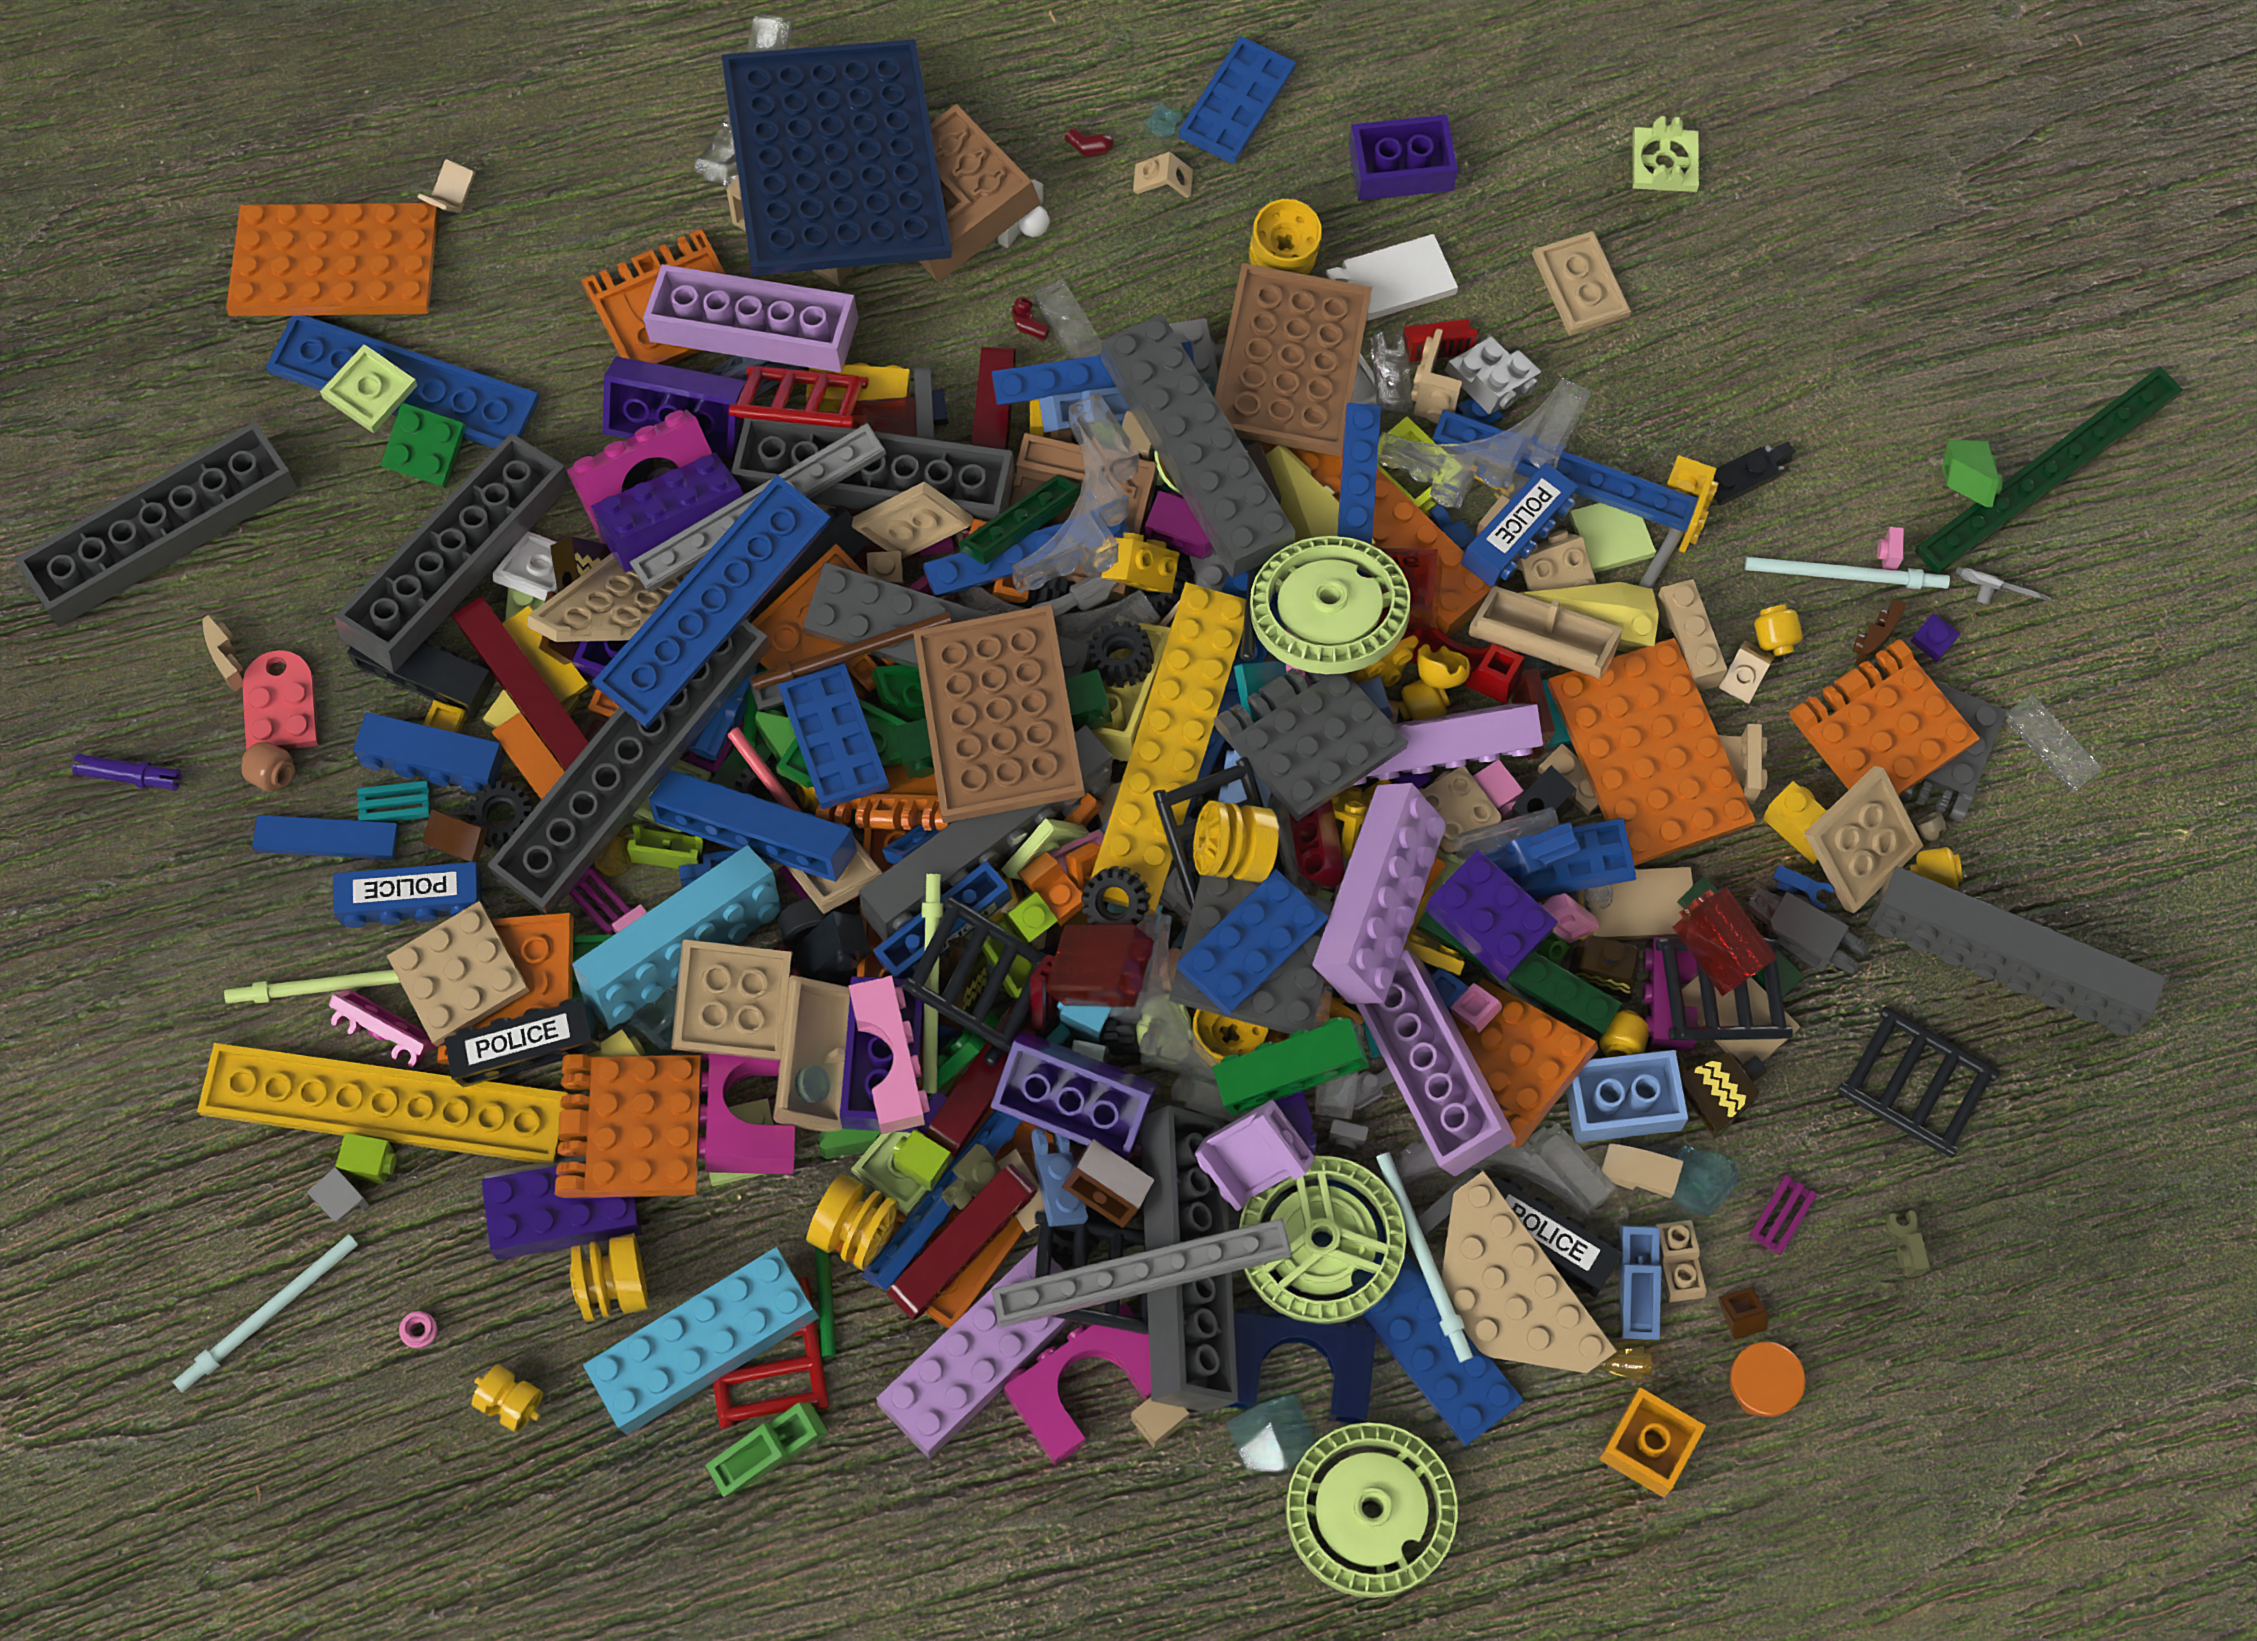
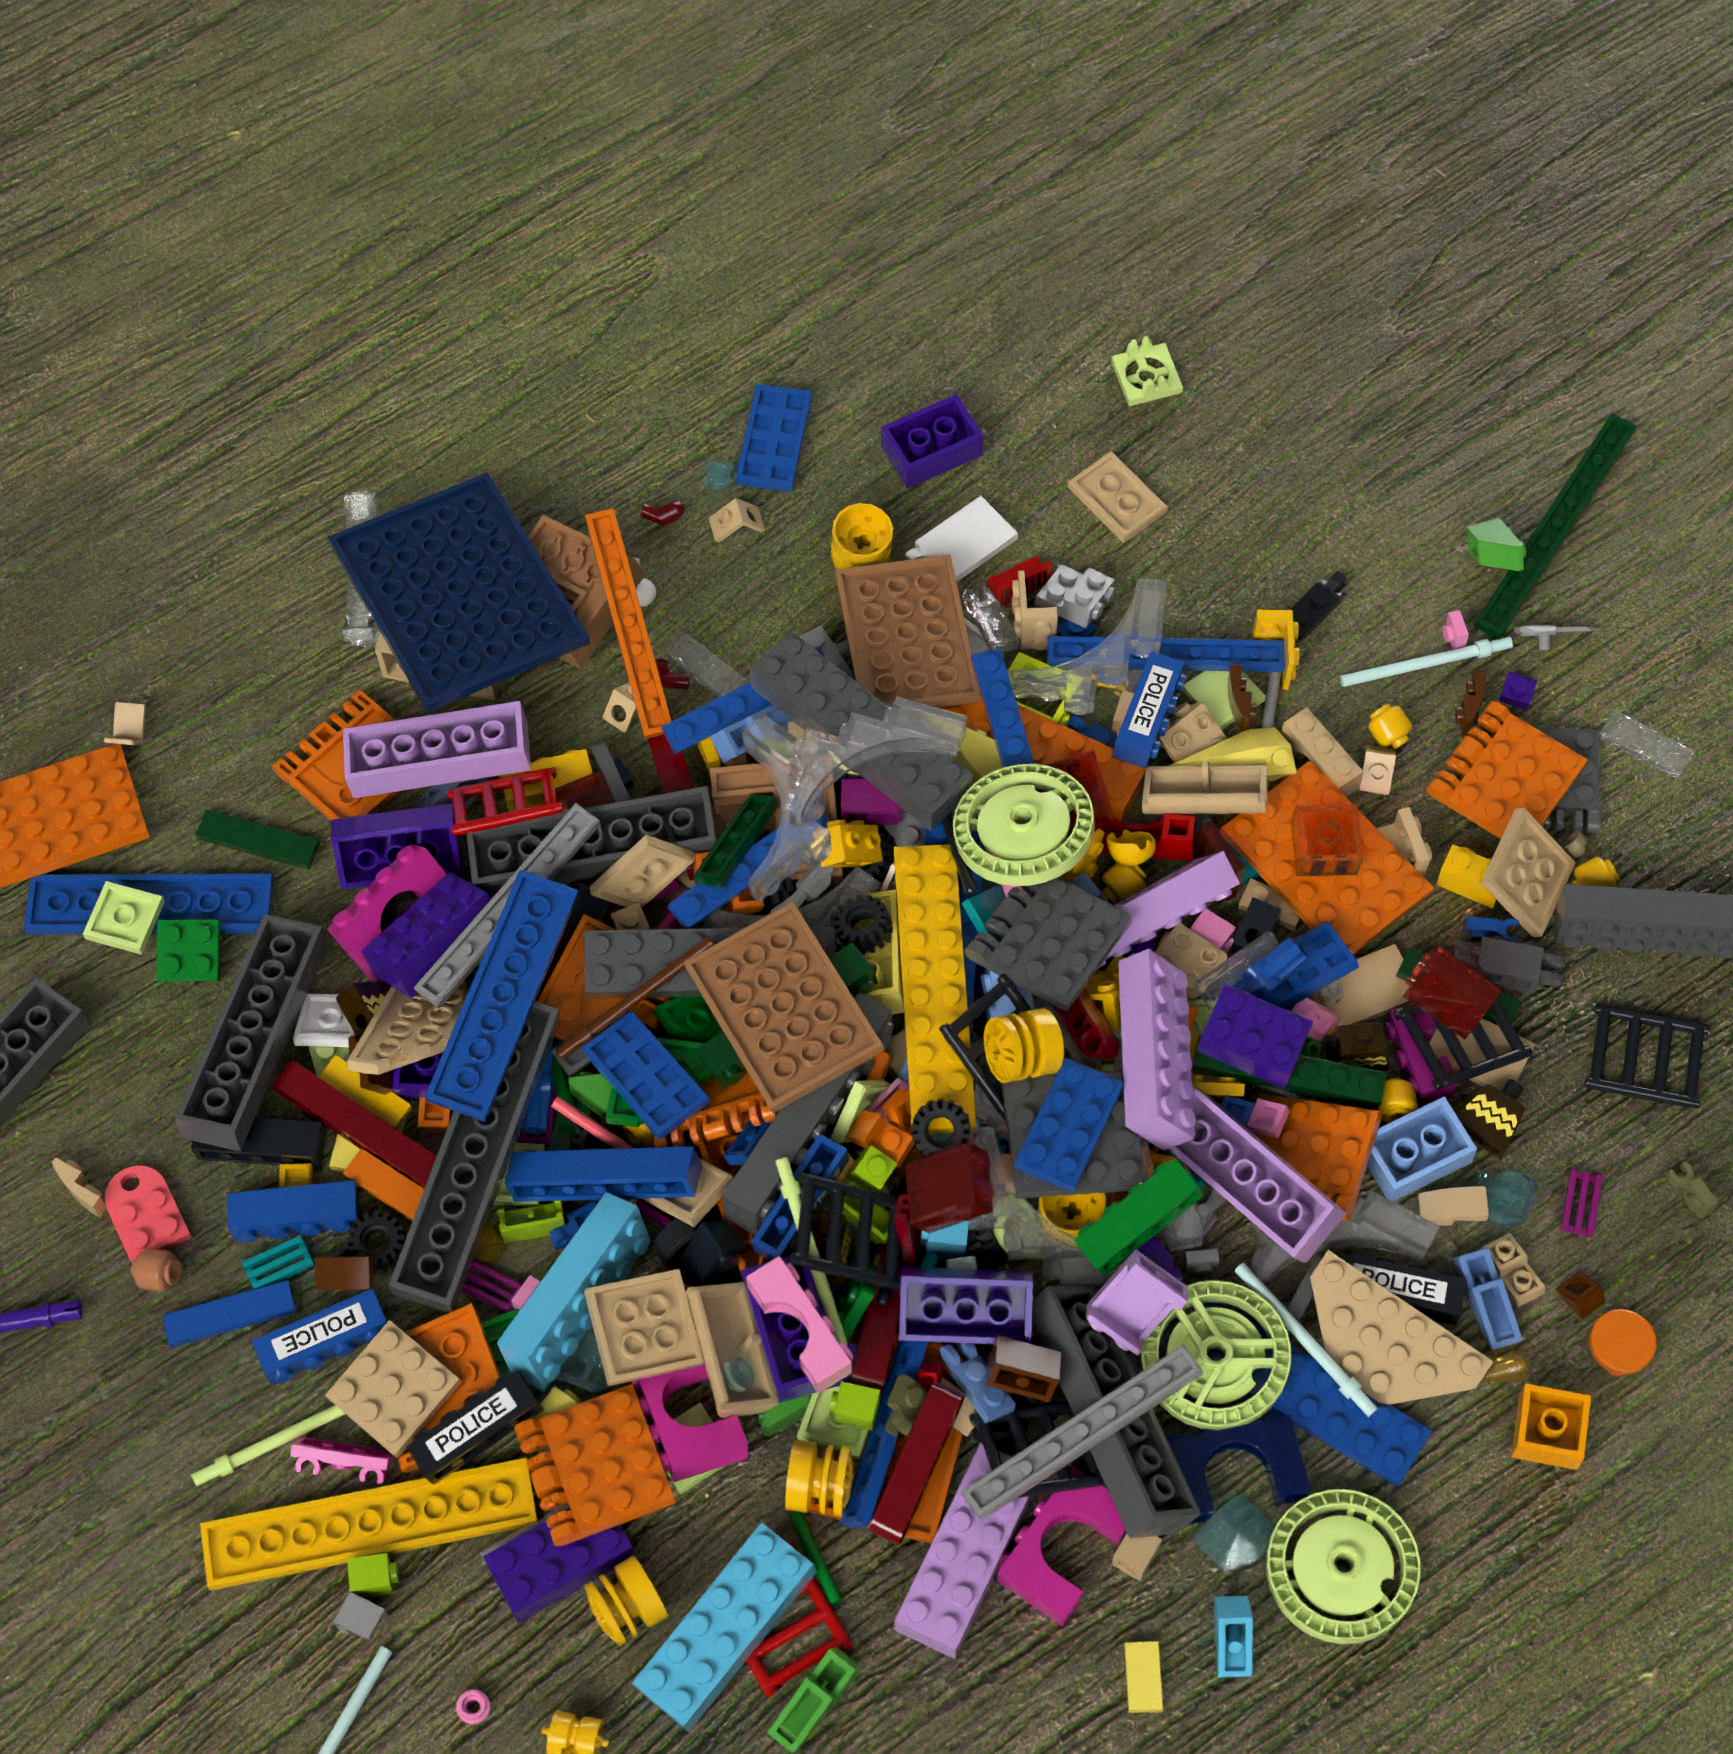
camera: 15 degrees left, 5 degrees down
none -> dark green tile [195,809,320,870]
none -> orange plate [585,508,672,739]
none -> tan bracket [603,683,636,733]
none -> clear arch [785,696,967,828]
none -> red piece [917,1362,943,1391]
none -> light yellow tile [1124,1641,1163,1713]
none -> medium azure slope [1214,1596,1253,1677]
none -> reddish brown slope [1228,664,1257,732]
none -> clear orange brick [1291,804,1364,877]

